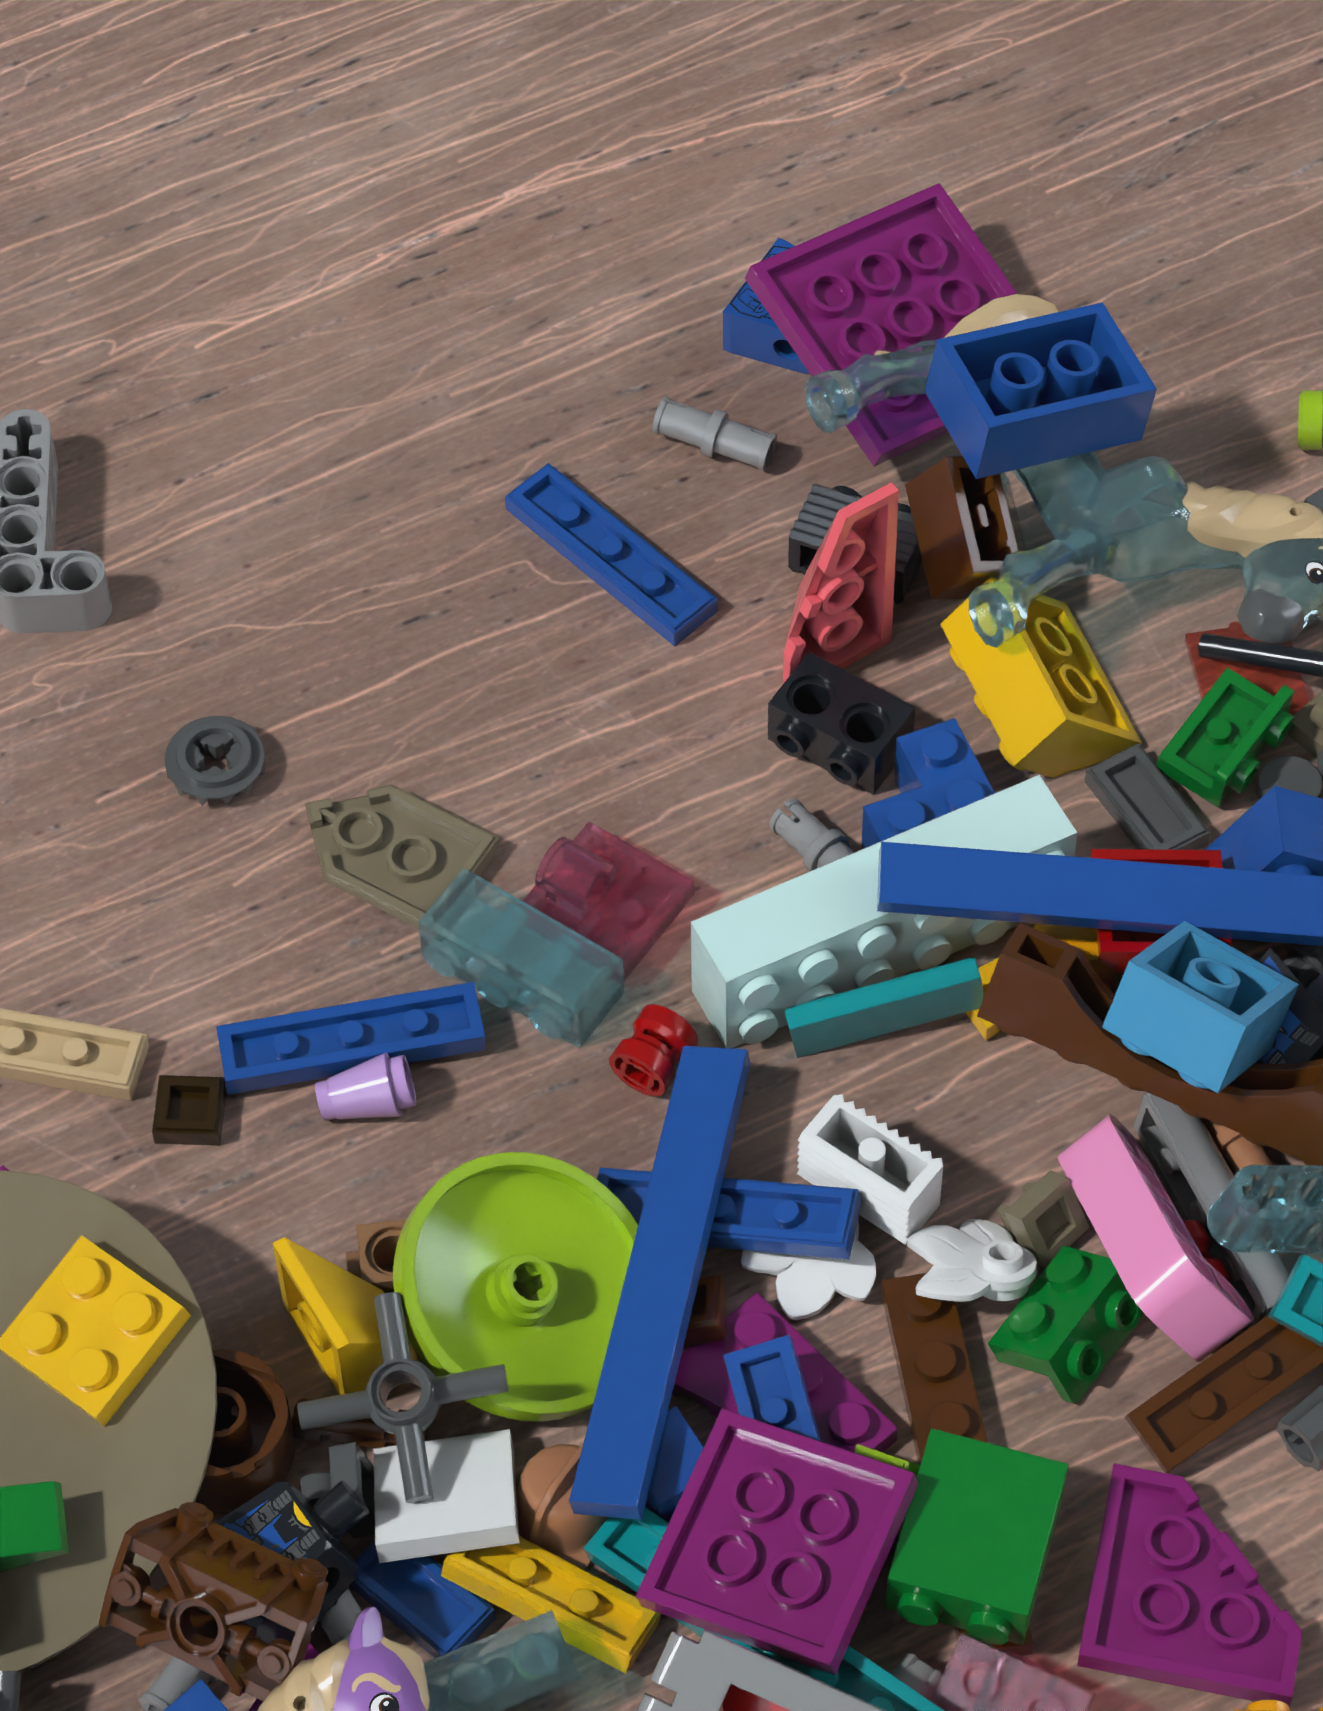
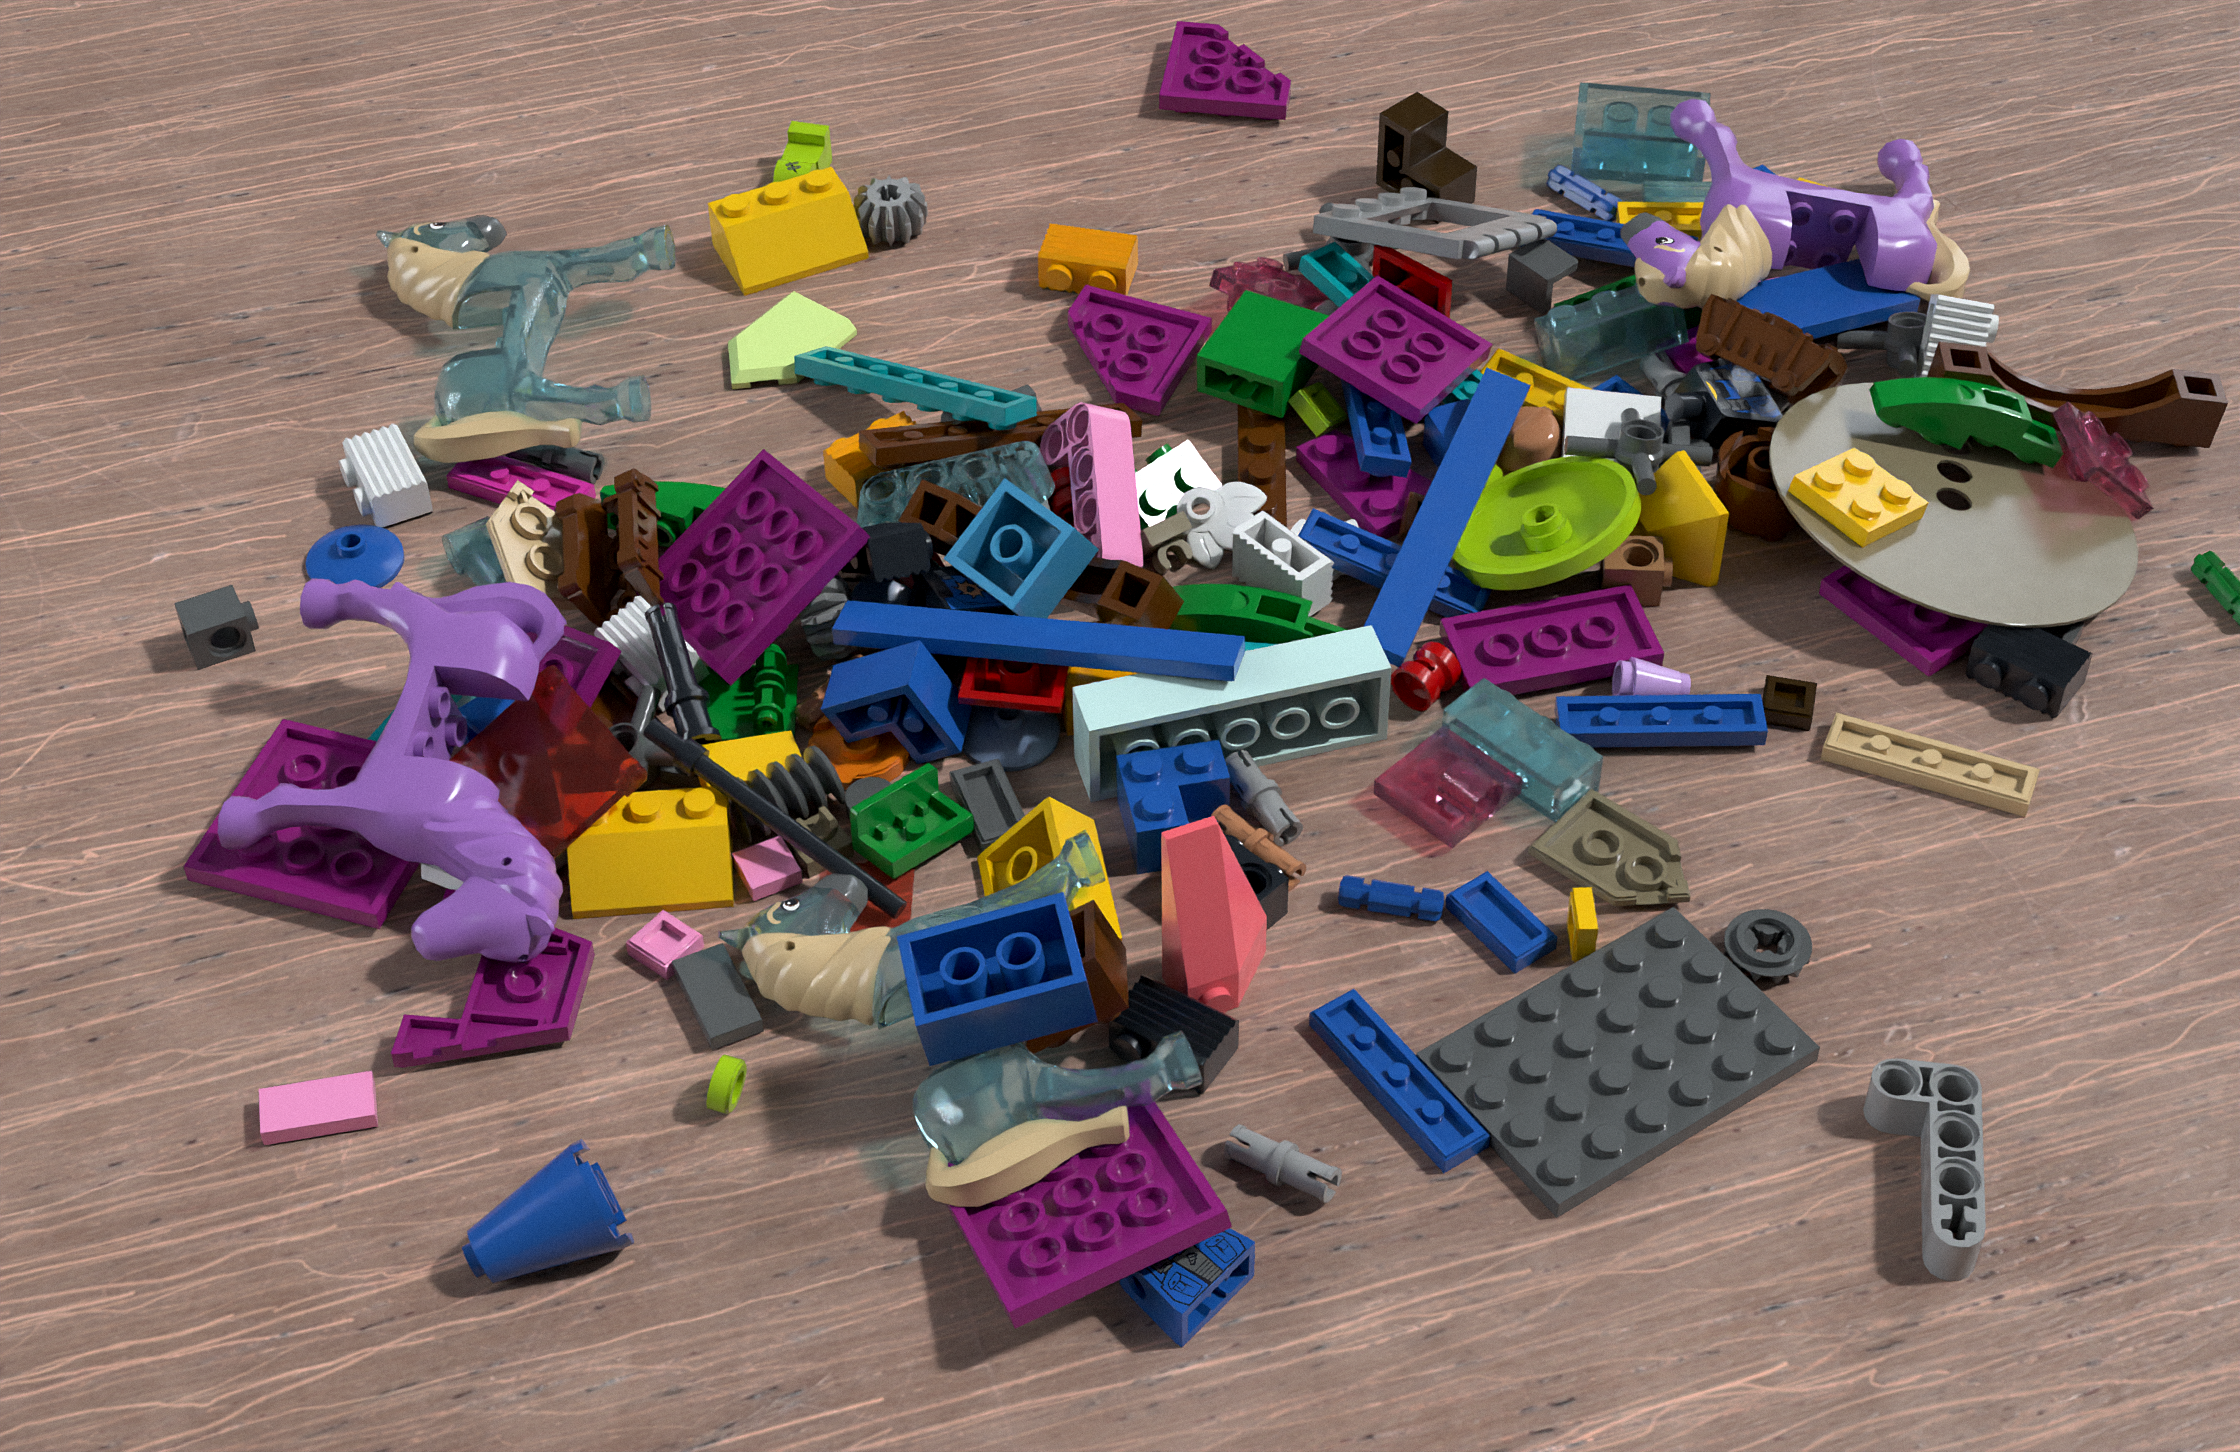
camera: 170 degrees left, 10 degrees down
none -> green slope [1169,584,1348,644]
none -> nougat pin [1211,804,1306,892]
none -> blue axle [1338,875,1444,922]
none -> dark grey plate [1416,907,1820,1218]
none -> magenta plate [1439,584,1664,703]
none -> blue tile [1445,871,1558,974]
none -> yellow tile [1566,887,1598,963]

